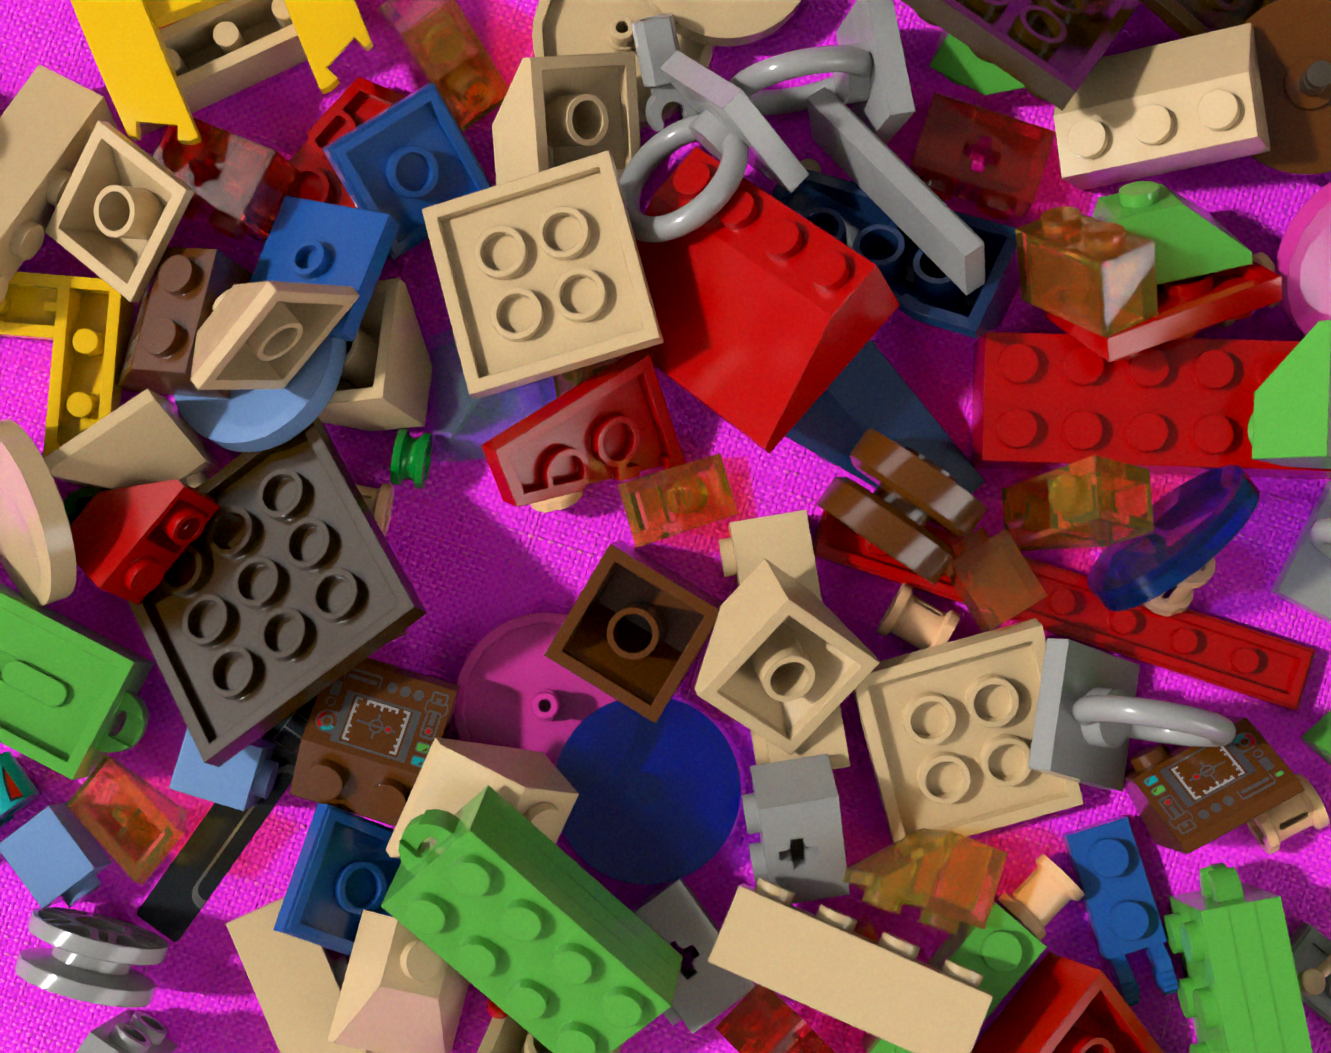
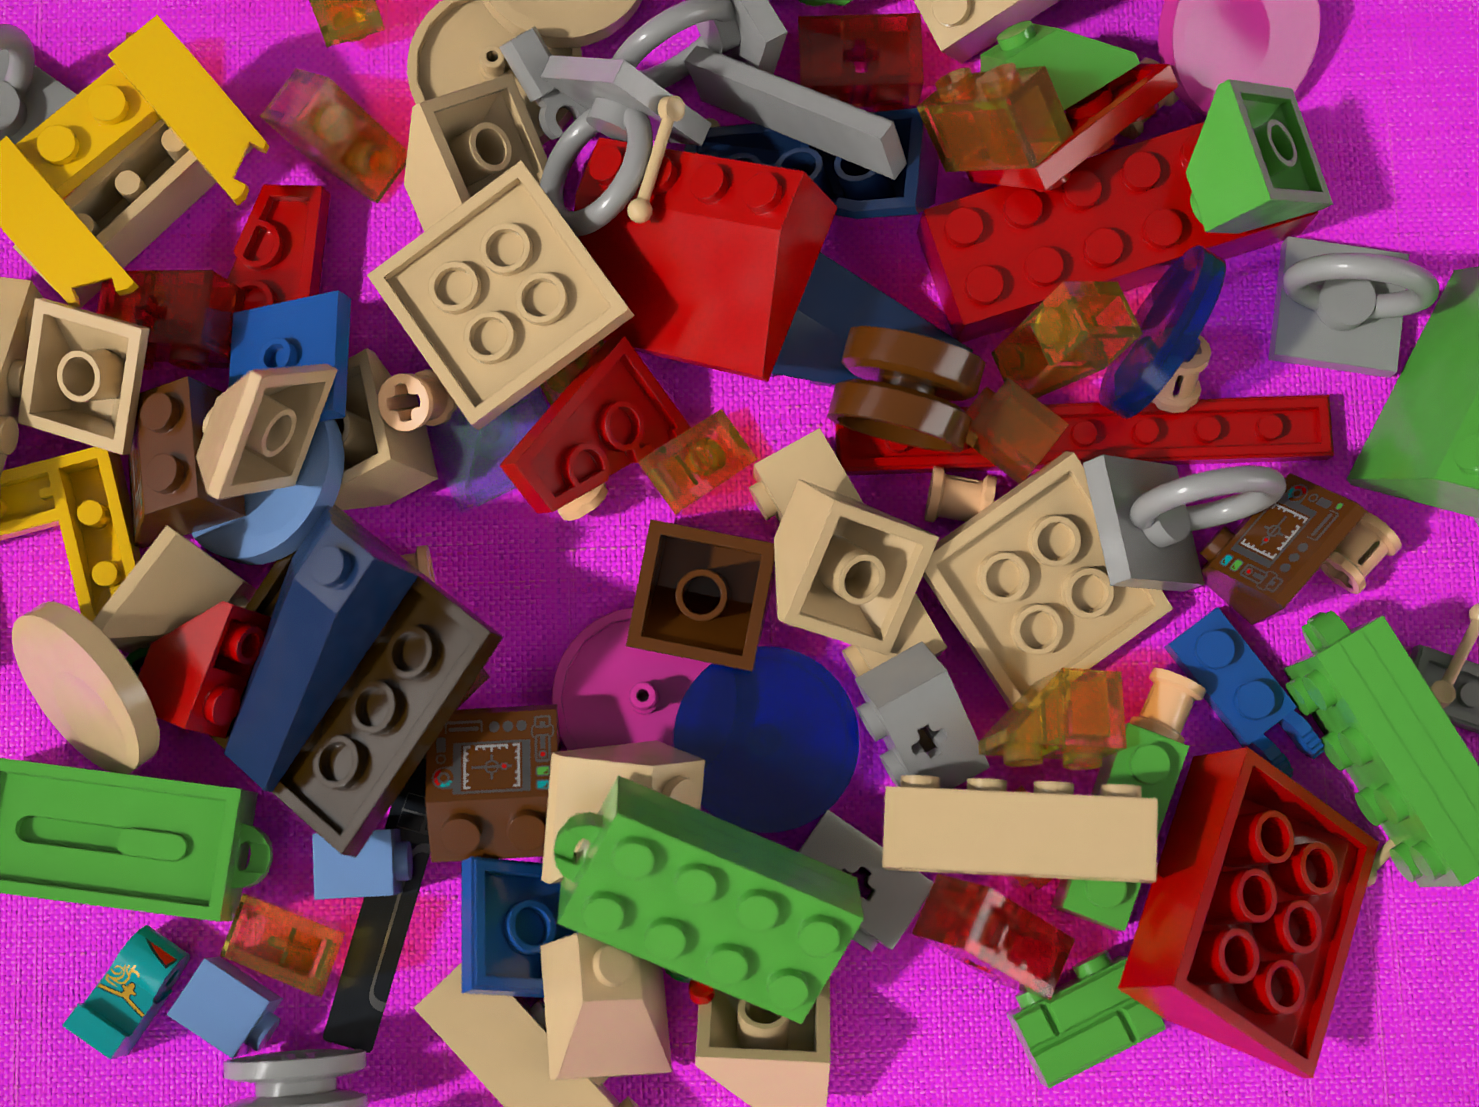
camera: 25 degrees left, 5 degrees down
blue plate [322,83,492,260] -> none
green bush [390,428,433,489] -> none
none -> dark blue wedge [224,505,419,792]
none -> light nougat bush [378,369,458,431]
none -> tan hinge [627,95,685,223]

